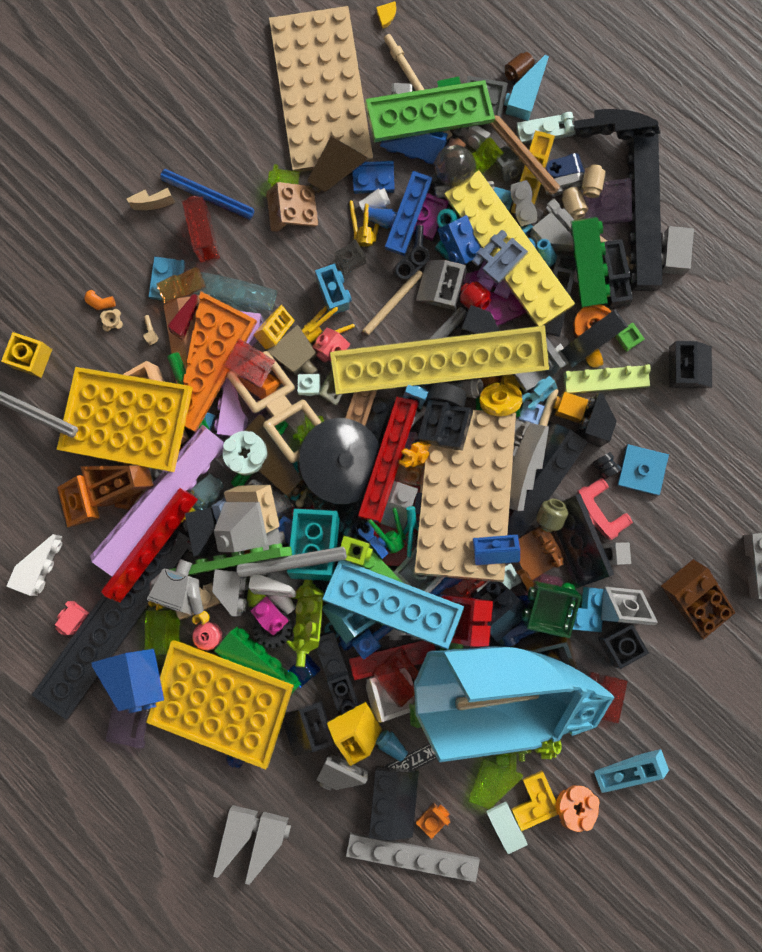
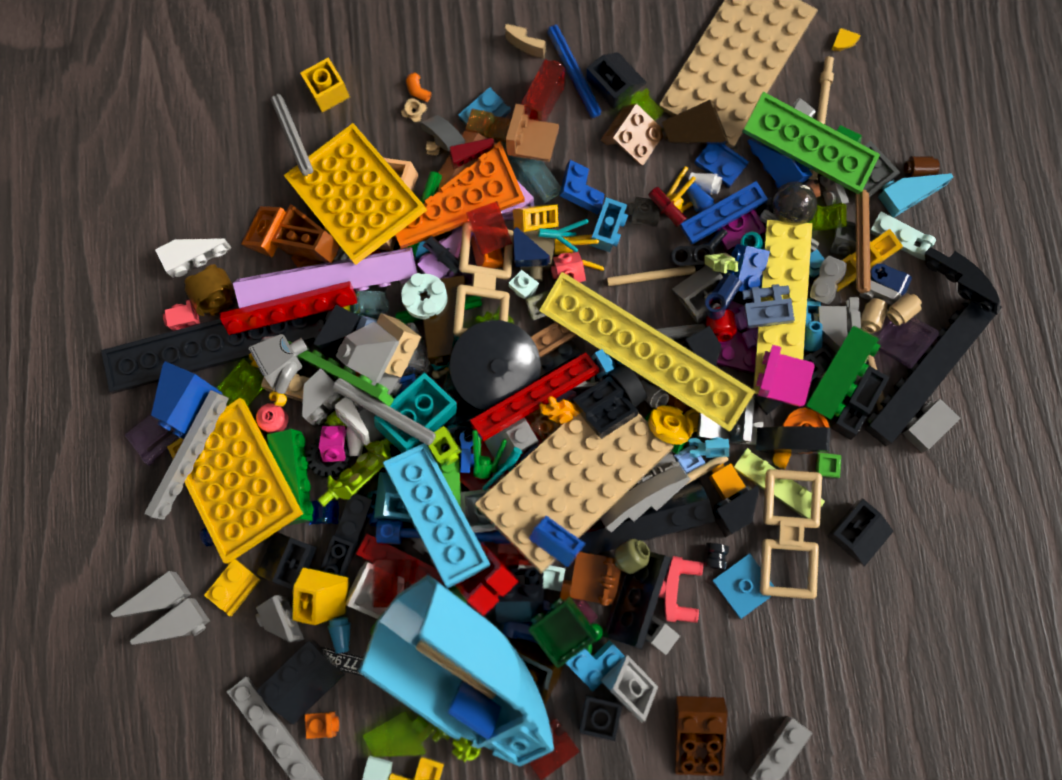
camera: 45 degrees right, 5 degrees down
none -> light grey plate [145,390,229,519]
none -> pearl gold brick [184,264,237,316]
none -> yellow plate [204,559,261,616]
none -> dark grey slope [421,115,465,151]
none -> black axle [423,236,460,274]
none -> blue slope [448,680,501,740]
none -> medium nougat bracket [506,104,559,162]
none -> dark blue slope [513,227,550,267]
none -> teal plant [538,219,588,252]
none -> blue plate [560,160,605,215]
none -> black slope [586,52,646,109]
none -> dark red axle [648,187,687,227]
none -> yellowish green plate [705,253,738,273]
none -> dark blue piece [705,273,743,320]
none -> dark pink bracket [756,344,814,407]
none -> tan bar [760,469,822,599]

